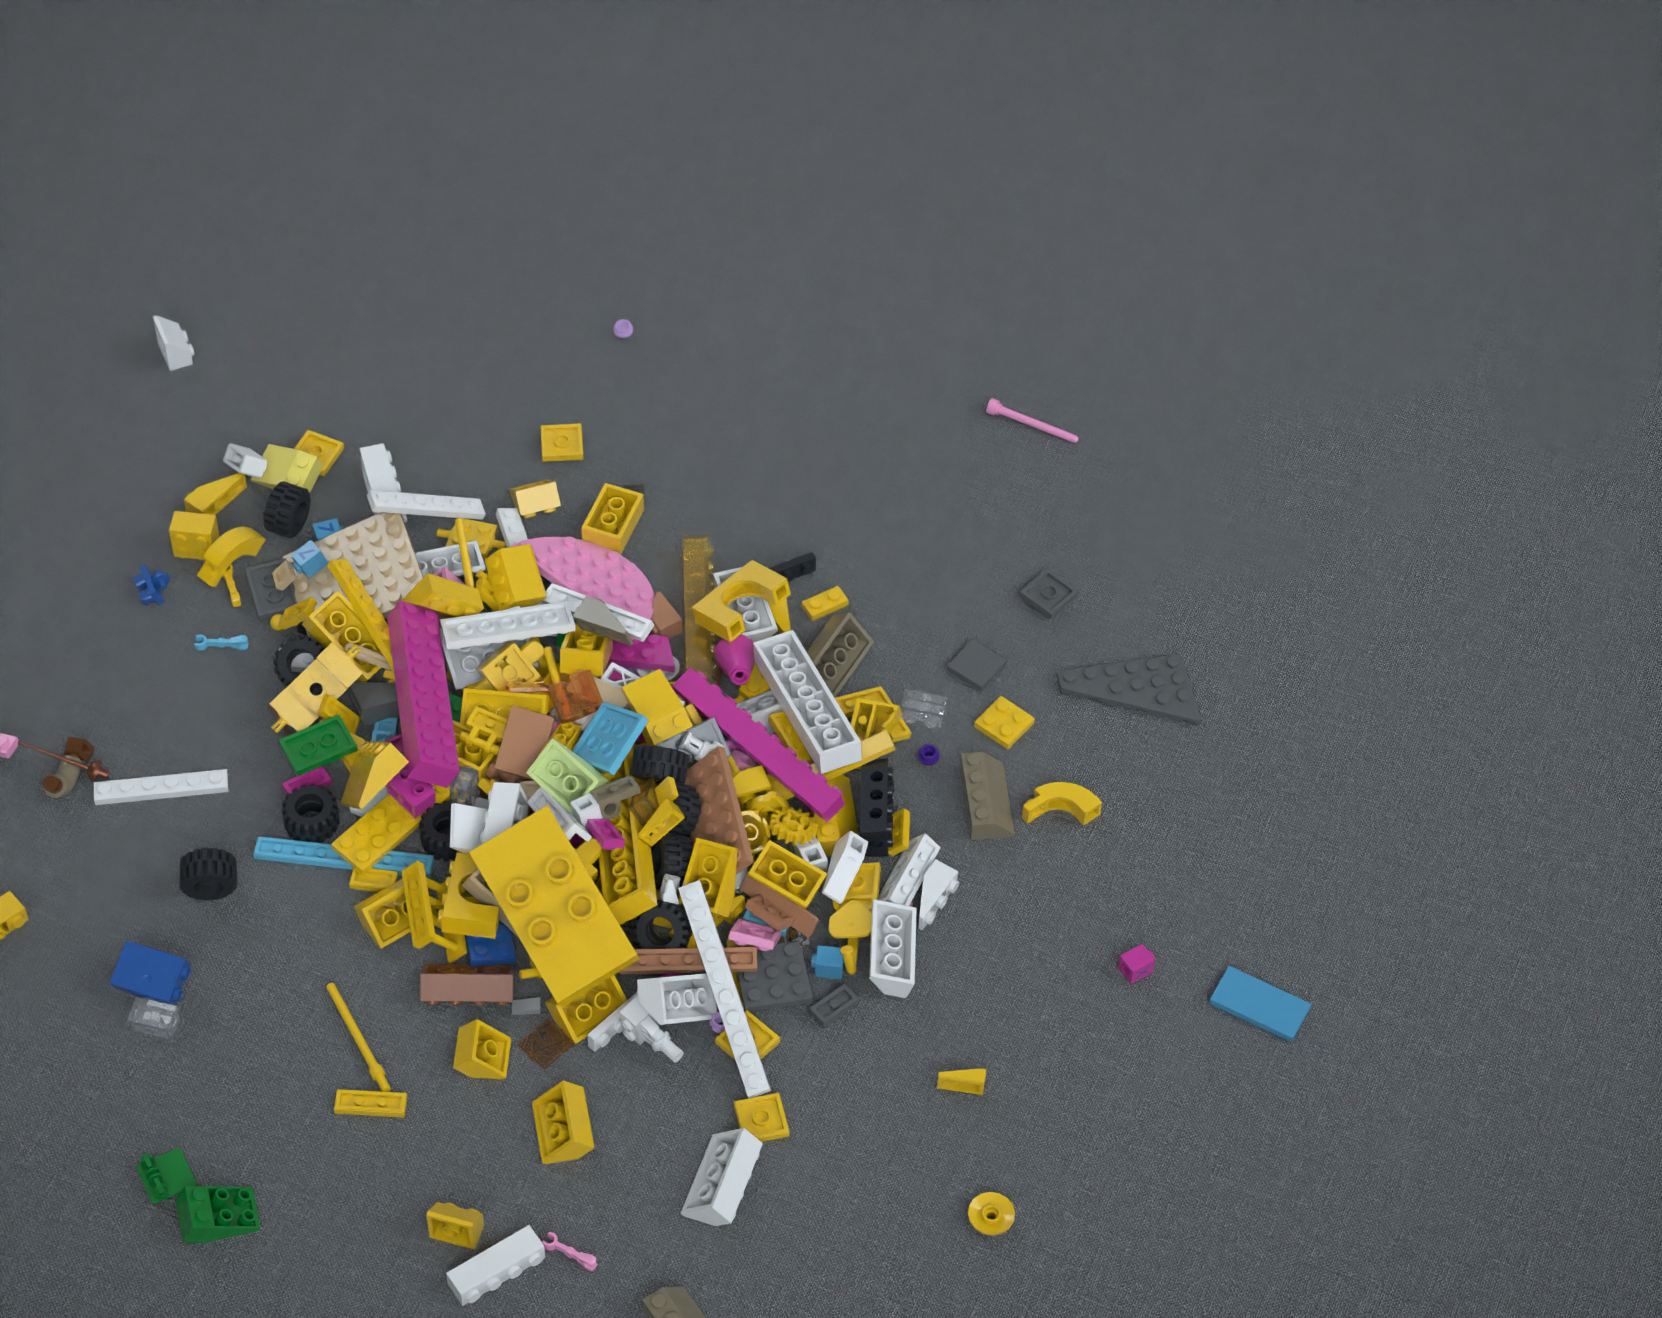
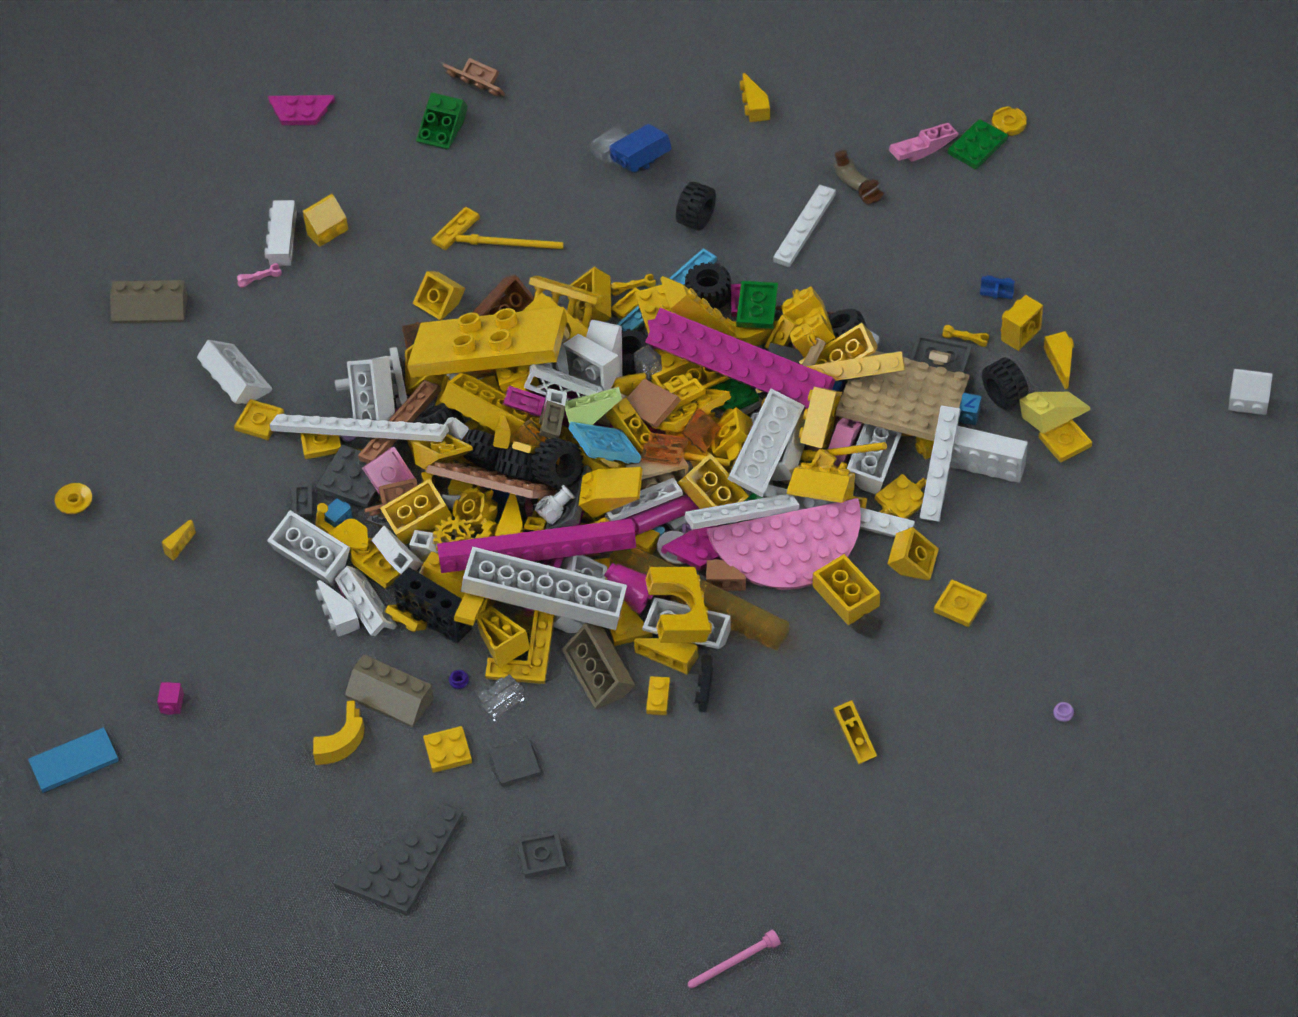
camera: 130 degrees right, 0 degrees up
copper sword [18,740,109,782] -> none
green hinge [135,1147,197,1205] -> none
medium azure piece [194,634,249,651] -> none
yellow arch [197,526,266,588] -> none
white brick [223,443,267,478] -> none
yellow plate [270,597,317,631] -> none
dark azure brick [291,540,328,579] -> none
yellow slope [532,1080,595,1164] -> none
slope [573,596,634,646] -> none
none -> nougat bracket [443,58,505,97]
none -> yellow piece [611,274,656,296]
none -> yellow slope [833,700,877,764]

